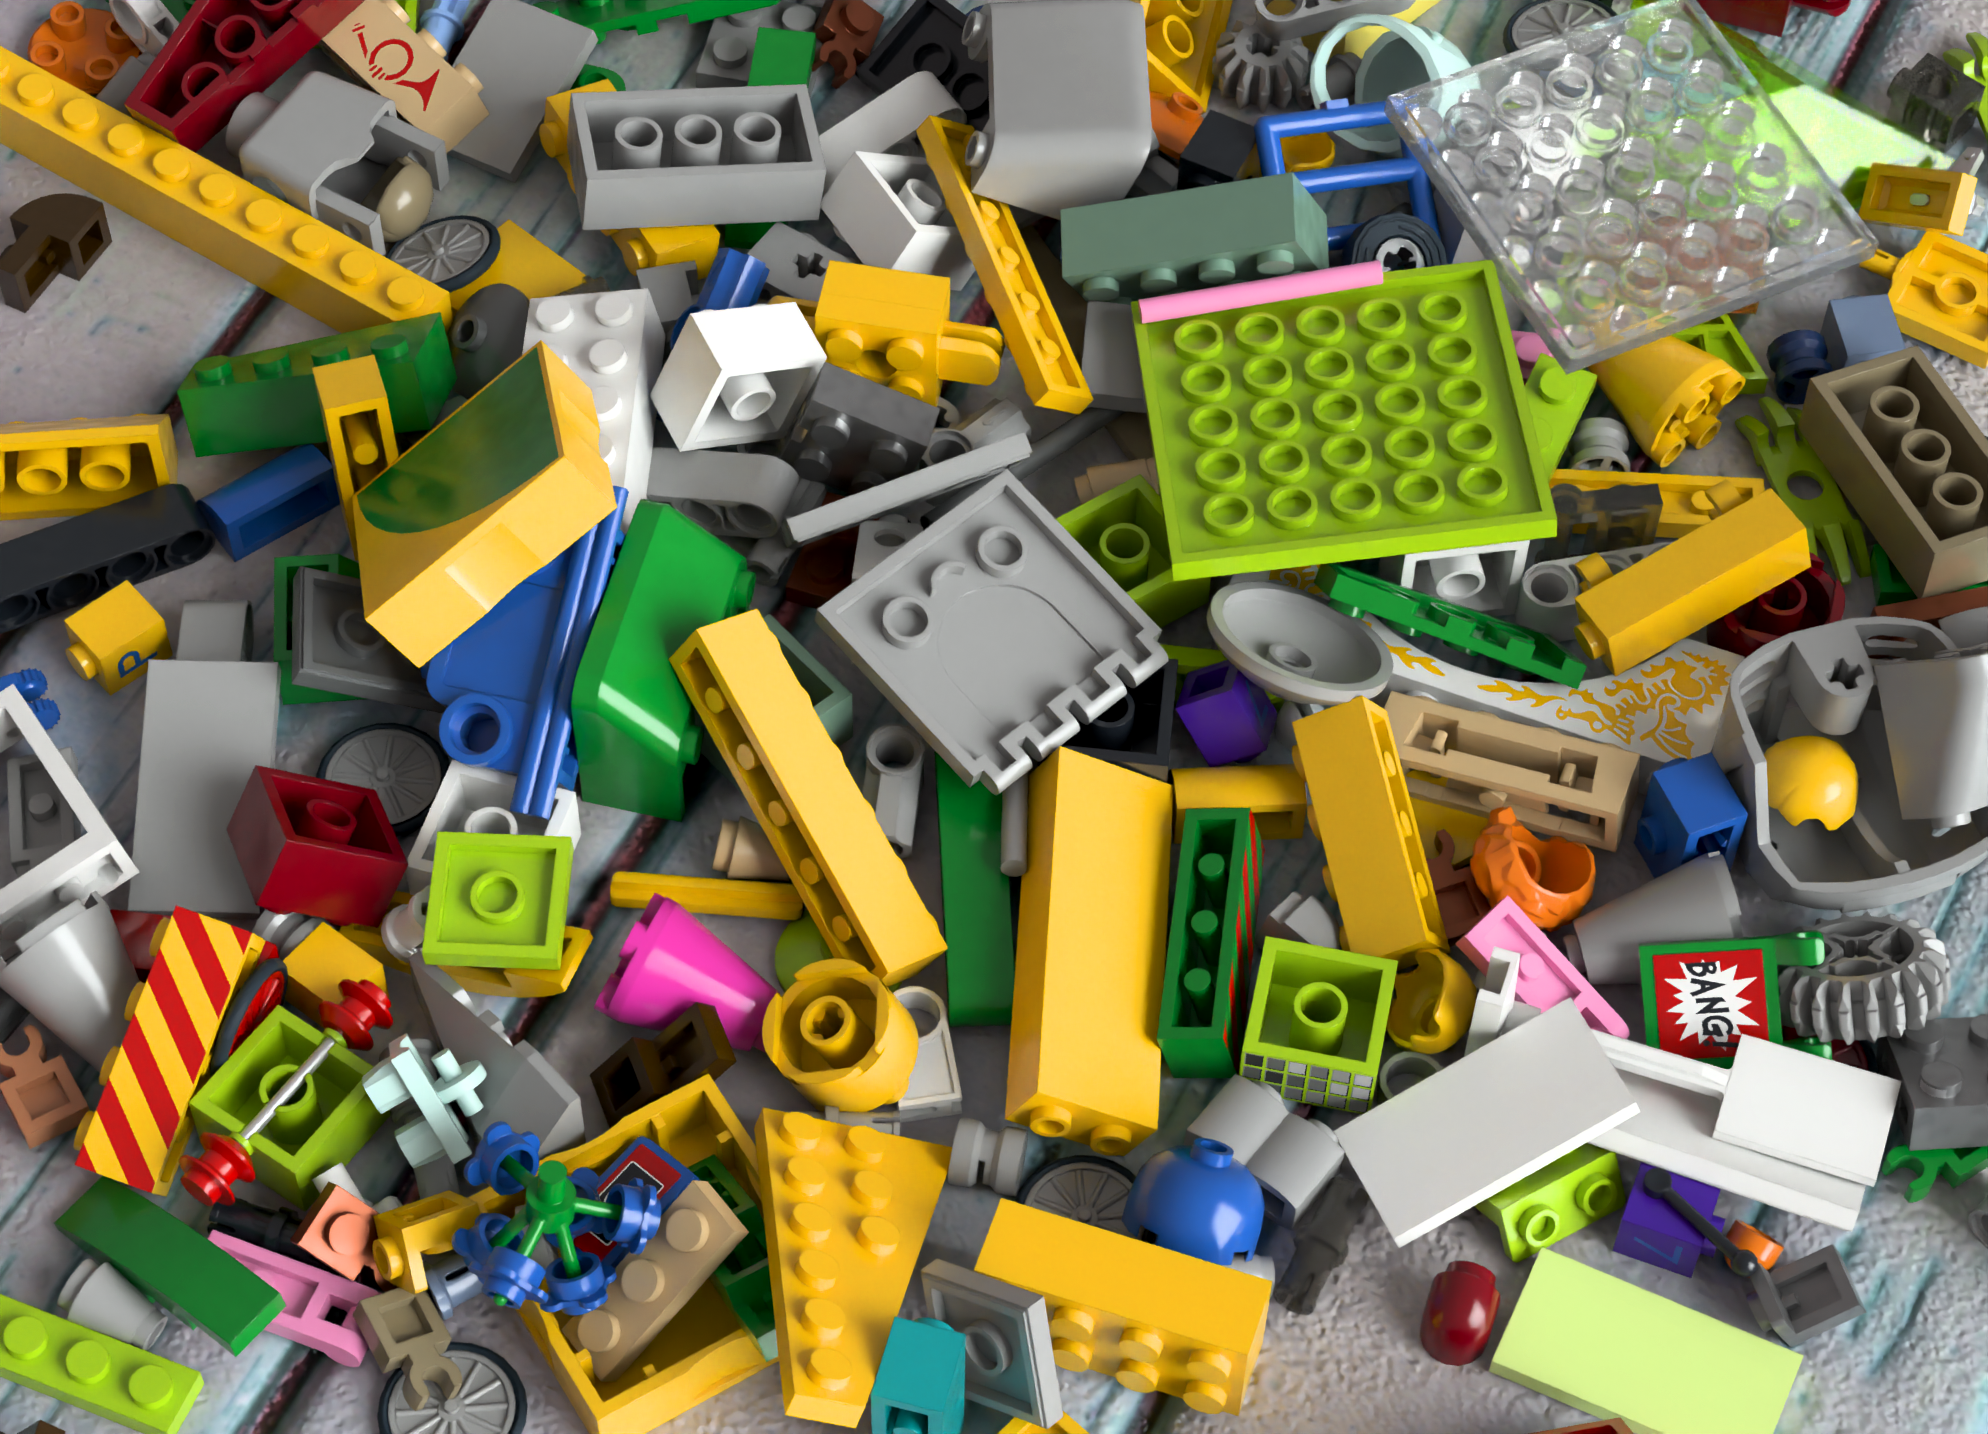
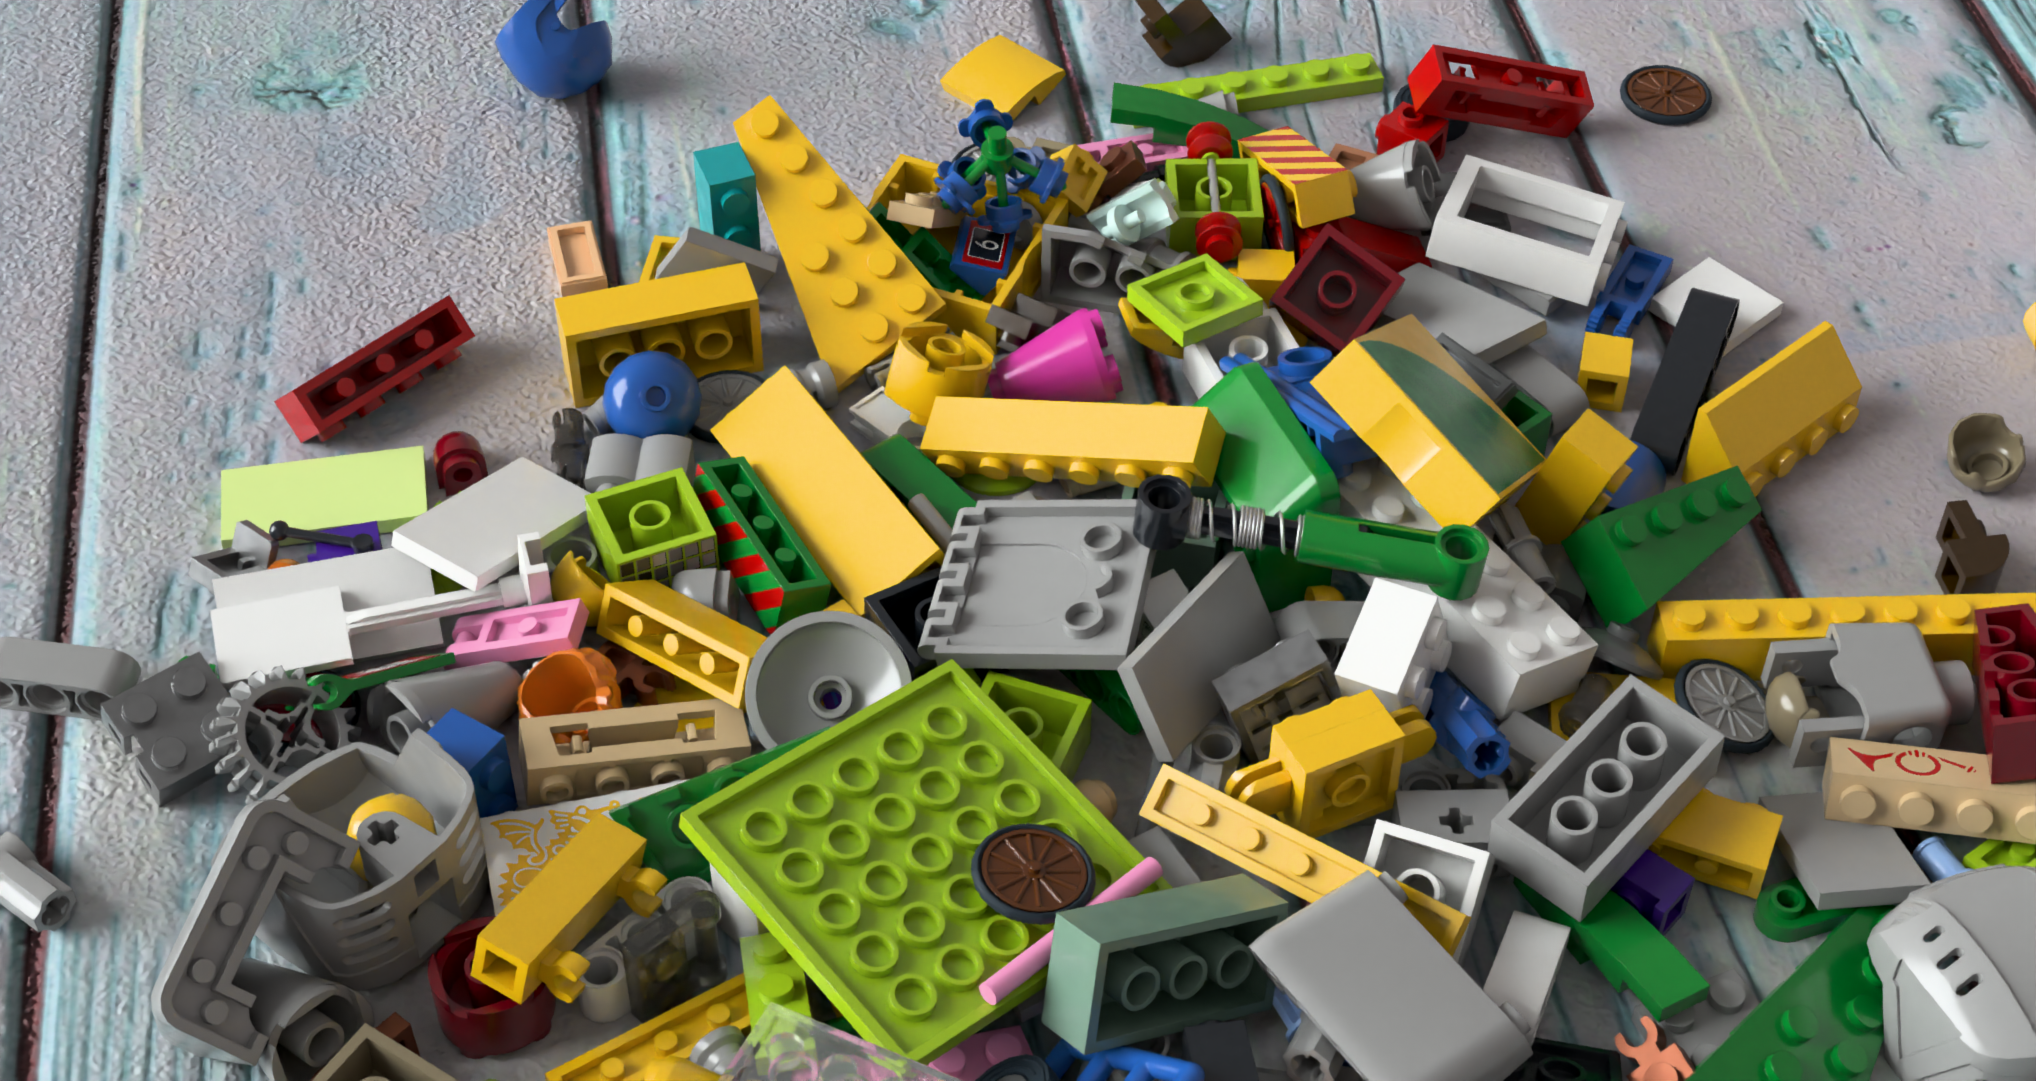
camera: 145 degrees right, 10 degrees down
none -> reddish brown wheel [971,823,1096,925]
none -> piece [1133,474,1490,601]

